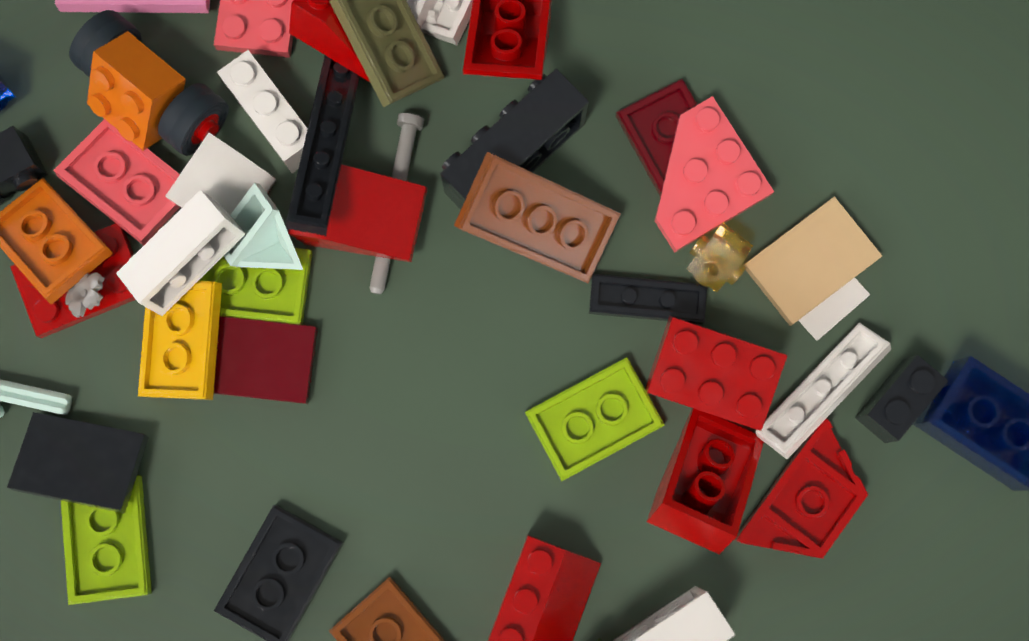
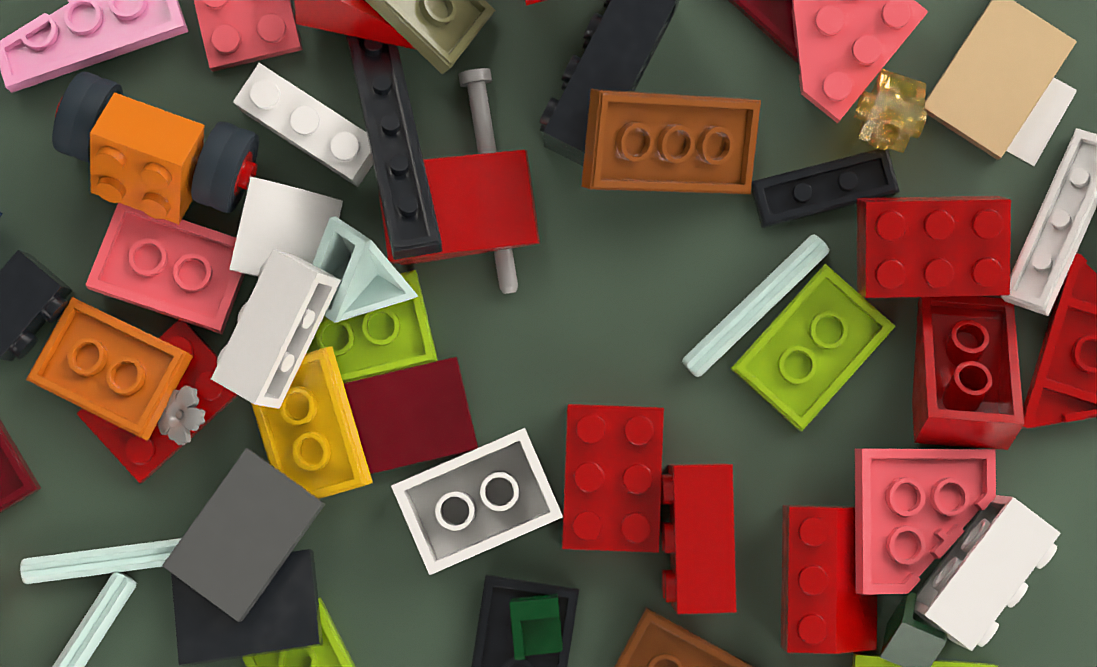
camera: 15 degrees left, 5 degrees up
none -> dark grey tile [162,448,325,622]
none -> white brick [391,428,563,575]
none -> dark green panel [509,594,563,660]
none -> red brick [562,404,664,553]
none -> red brick [661,463,737,614]
none -> light aqua axle [682,234,830,377]
none -> coral plate [855,449,996,594]

